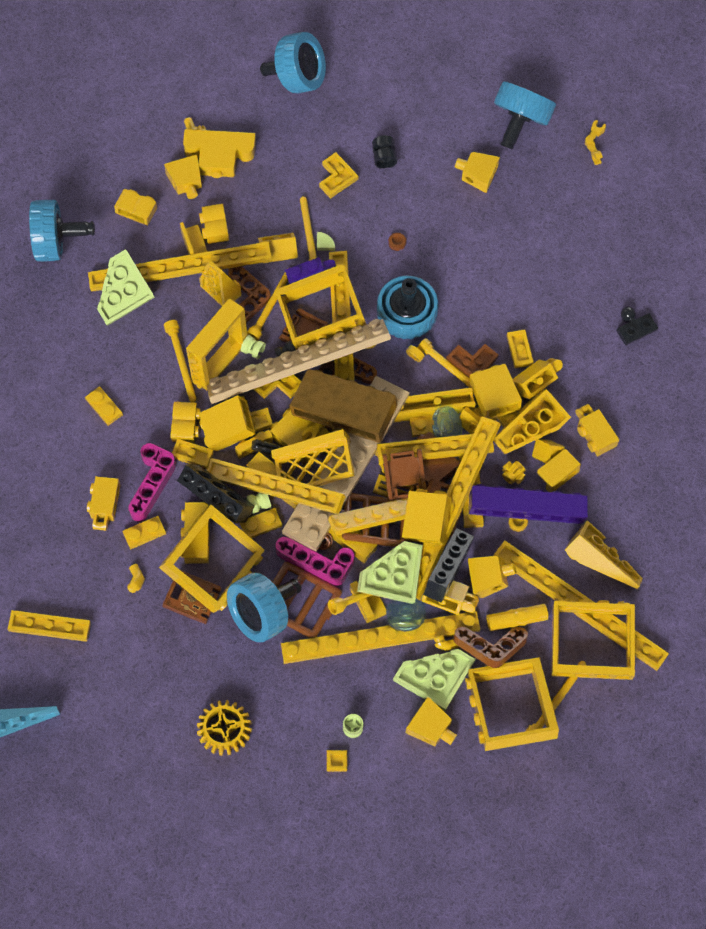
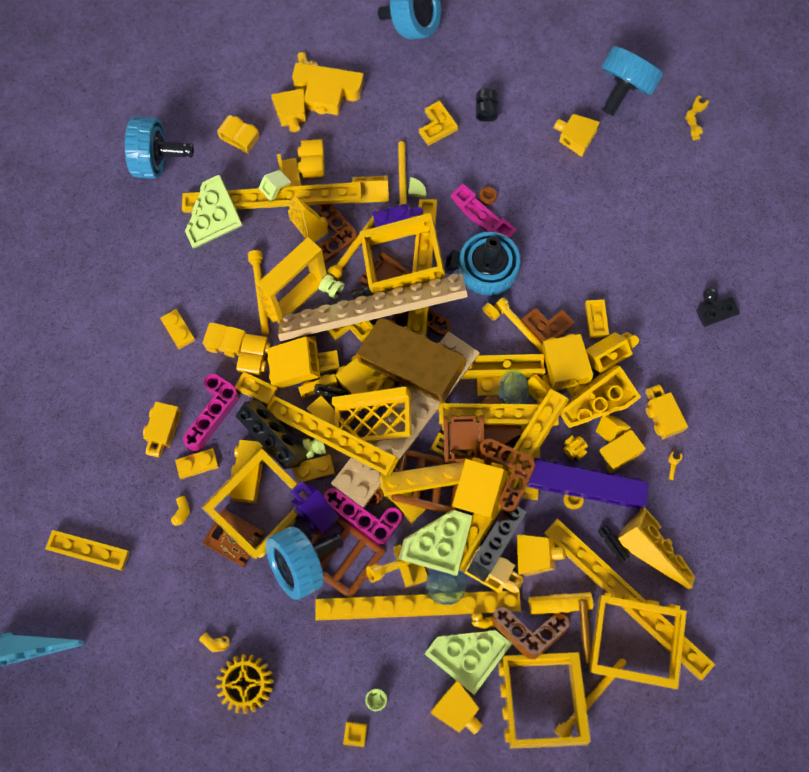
camera: 10 degrees right, 5 degrees up
none -> yellow arm [199,632,230,652]
none -> yellow brick [202,323,246,357]
none -> yellowish green panel [259,170,291,201]
none -> dark purple brick [290,481,340,534]
none -> black plate [444,250,460,274]
none -> dark pink slope [450,183,517,238]
none -> dark orange beam [480,438,536,512]
none -> pearl gold bar [578,599,591,664]
none -> black axle [598,525,629,563]
none -> yellow hand [668,452,682,480]

